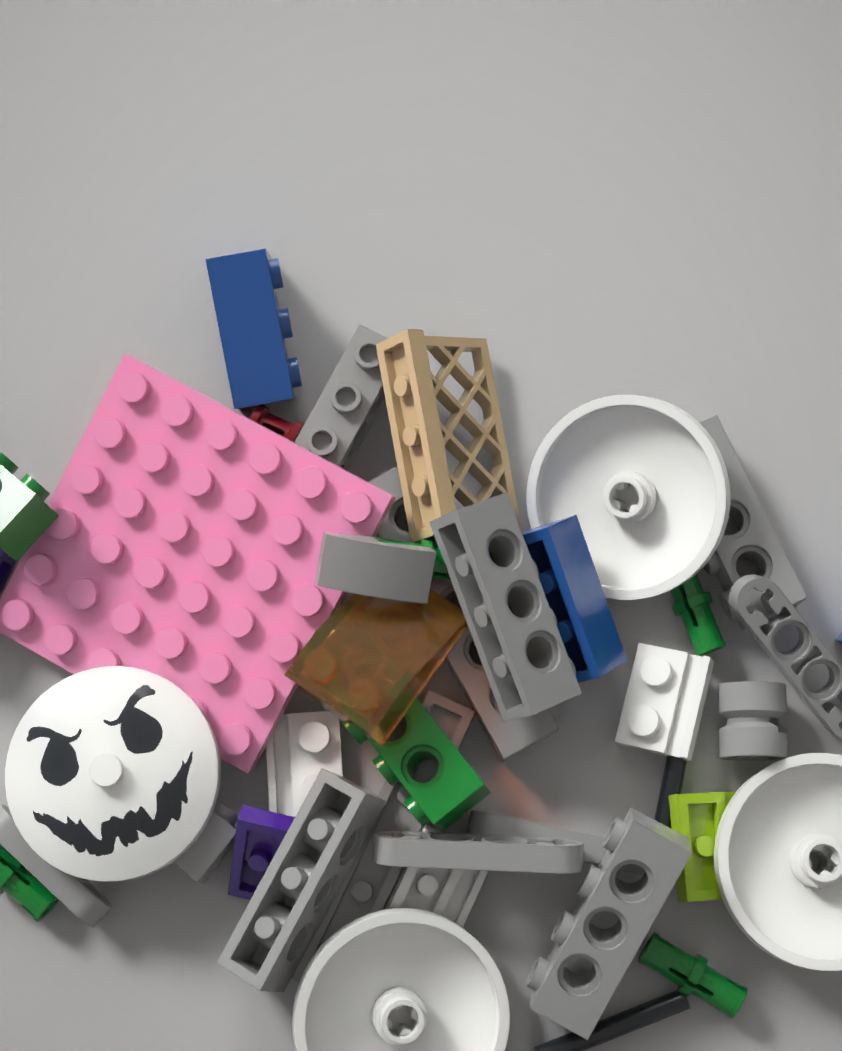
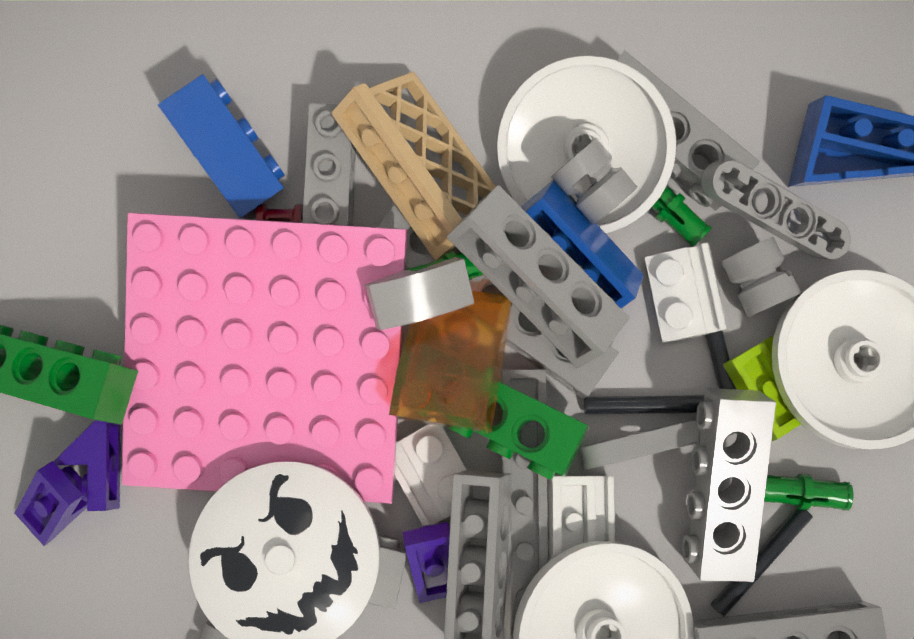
camera: 35 degrees left, 5 degrees up
light grey beam [373,831,584,874] -> none
none -> light grey wheel [551,138,638,225]
none -> black bar [584,395,704,414]

